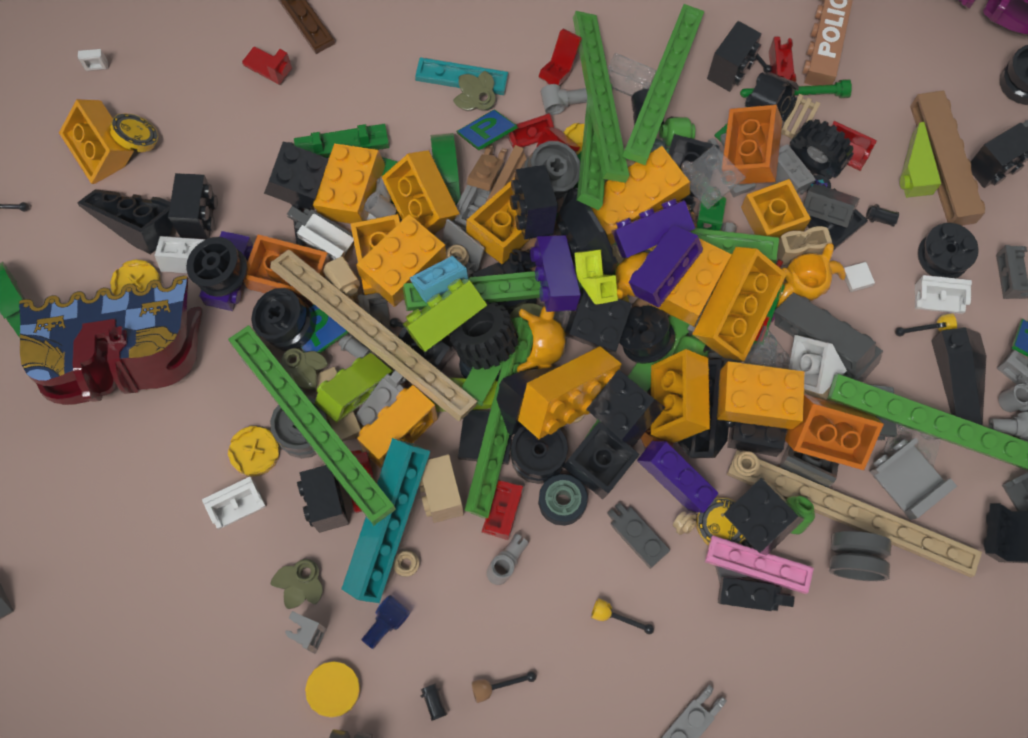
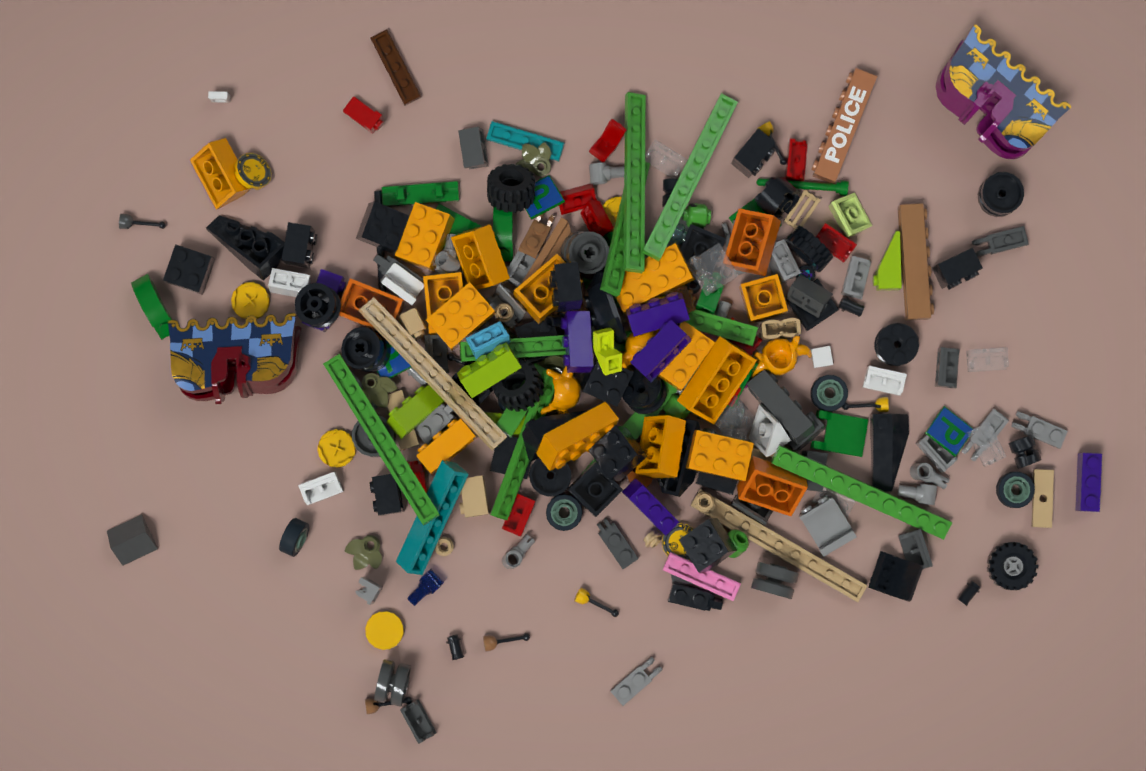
camera: 10 degrees right, 15 degrees up
none -> black brick [163,244,215,295]
none -> black wheel [279,518,309,557]
none -> dark grey hinge [458,127,489,169]
none -> black tyre [487,164,535,213]
none -> green flag [810,410,869,457]
none -> wheel [811,375,848,412]
none -> yellowish green slope [828,193,872,239]
none -> light grey hinge [841,256,871,300]

